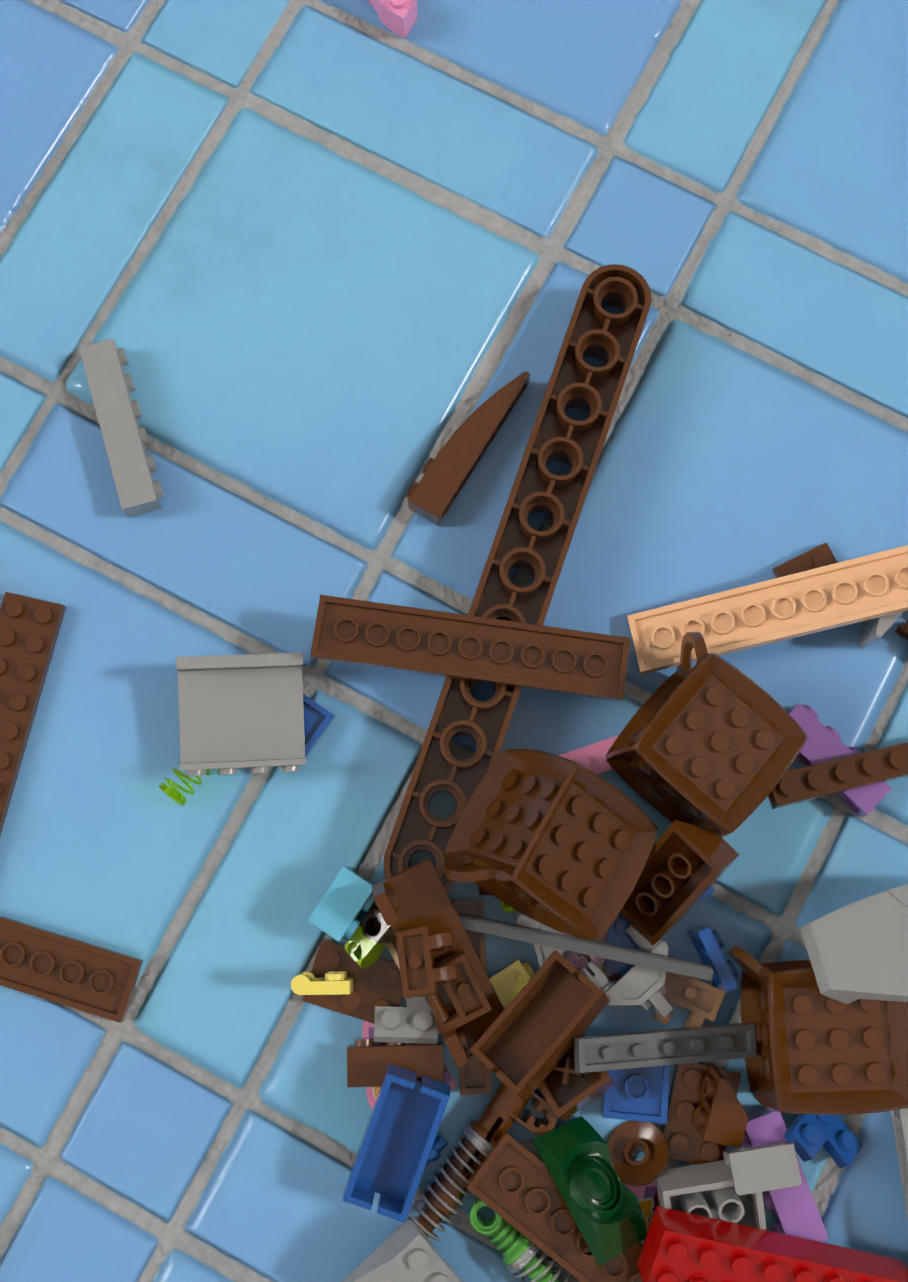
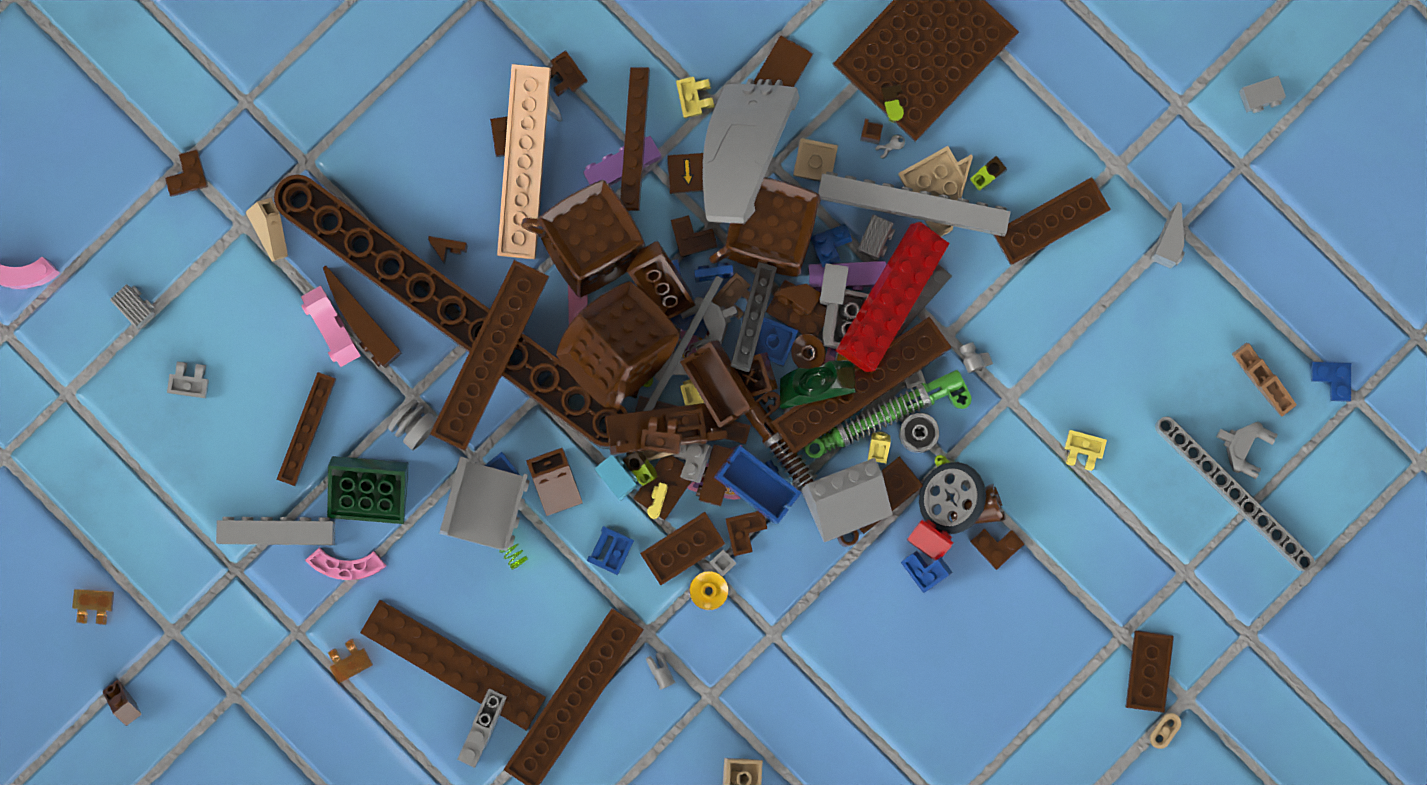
camera: 70 degrees left, 5 degrees up
none -> light grey brick [110,284,156,329]
none -> reddish brown plate [165,150,208,197]
none -> light grey plate [167,361,209,398]
none -> tan slope [246,198,288,262]
none -> reddish brown plate [276,372,336,486]
none -> bright pink brick [301,286,361,367]
none -> bright pink tile [305,547,387,580]
none -> dark green slope [327,456,409,524]
none -> light grey wheel [388,399,437,451]
none -> reddish brown slope [428,236,468,264]
none -> slope [526,448,583,516]
none -> blue plate [586,526,634,576]
none -> reddish brown plate [640,512,725,586]
none -> light grey hinge [646,651,676,690]
none -> reddish brown tile [667,153,703,194]
none -> reddish brown plate [671,215,718,257]
none -> yellow dish [690,572,728,610]
none -> light grey plate [709,549,737,577]
none -> reddish brown plate [726,511,767,556]
none -> light grey brick [857,215,895,260]

